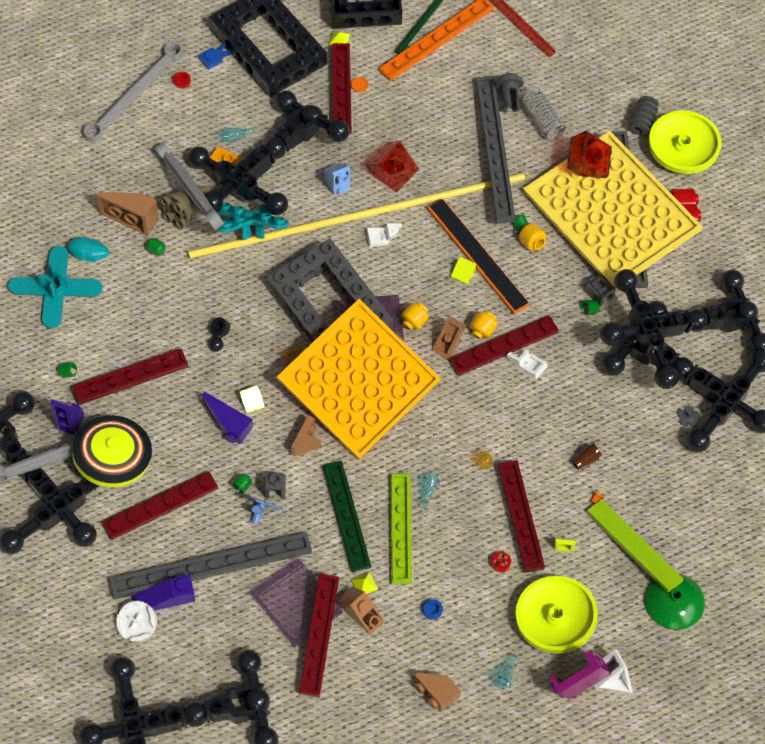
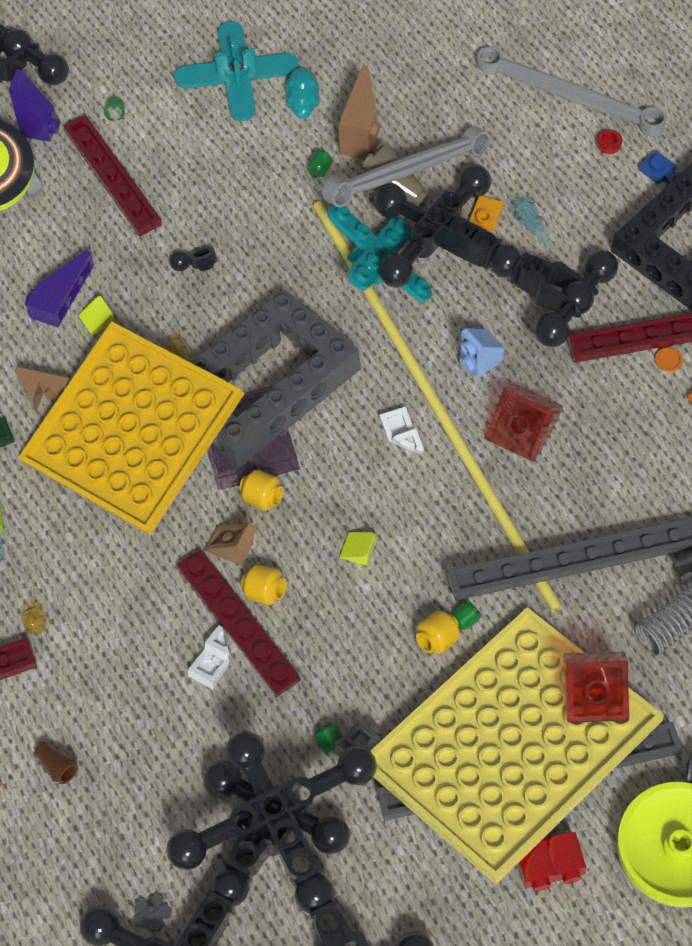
camera: 85 degrees right, 0 degrees up
black tile [427,198,529,314] -> none

